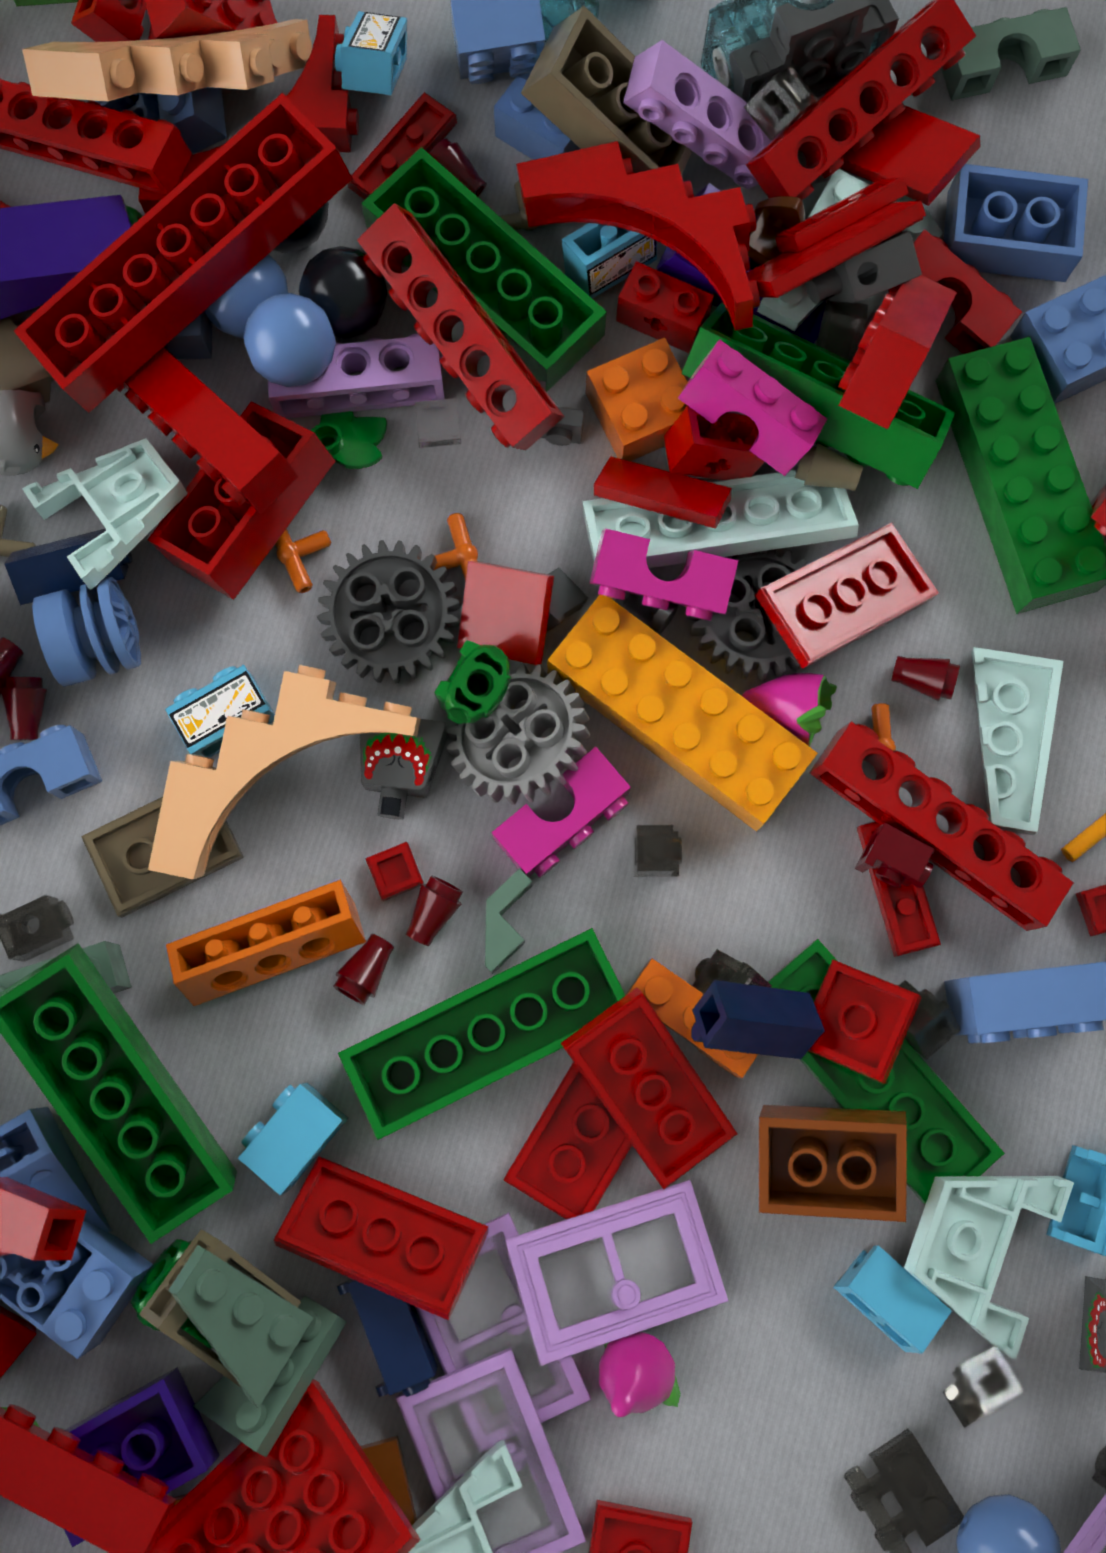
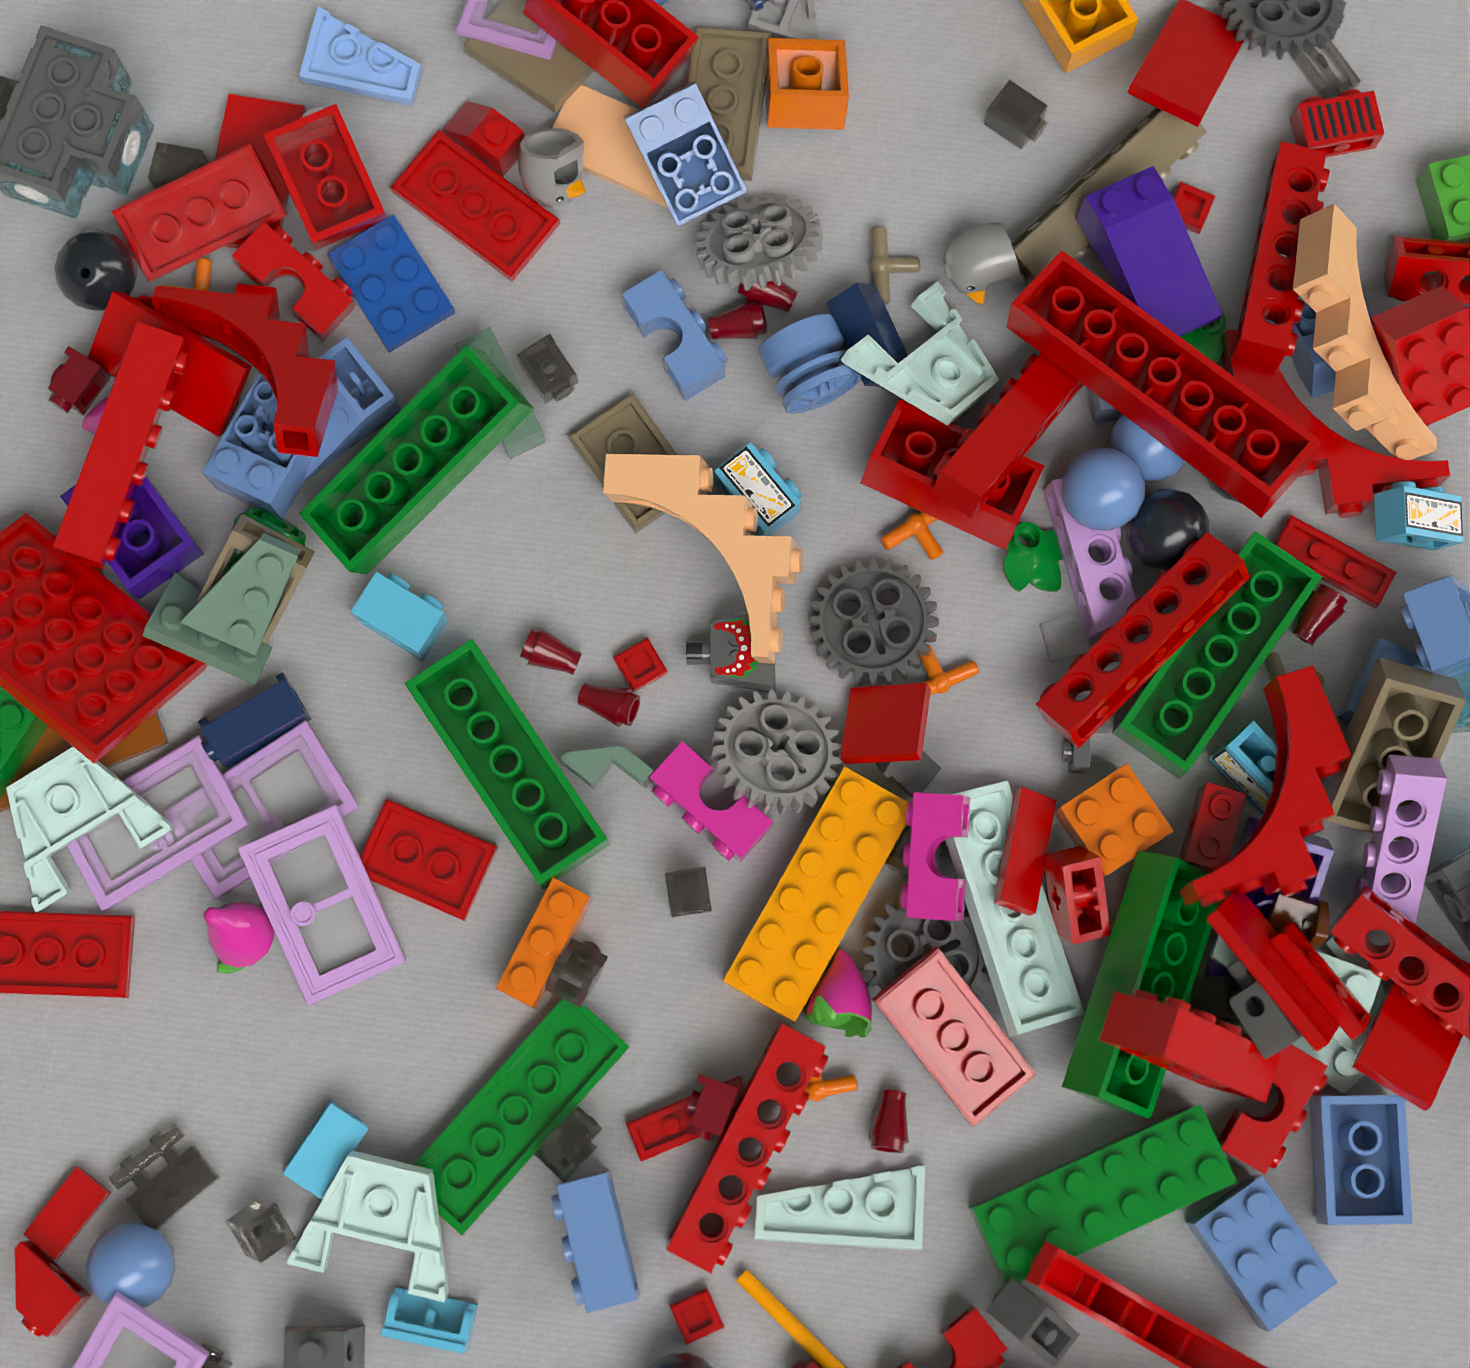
camera: 85 degrees right, 0 degrees up
orange brick [166,879,366,1006] -> none
red tile [274,1156,489,1321] -> none
green piece [434,640,511,724] -> none
red tile [561,988,738,1190] -> none
dark pink arch [678,339,827,476] -> none
dark blue brick [691,980,825,1059] -> none
clear smoke brick [744,66,818,141] -> none
dark orange brick [759,1105,907,1222] -> none
dark tan cone [795,443,863,491] -> none
red tile [808,960,922,1084] -> none

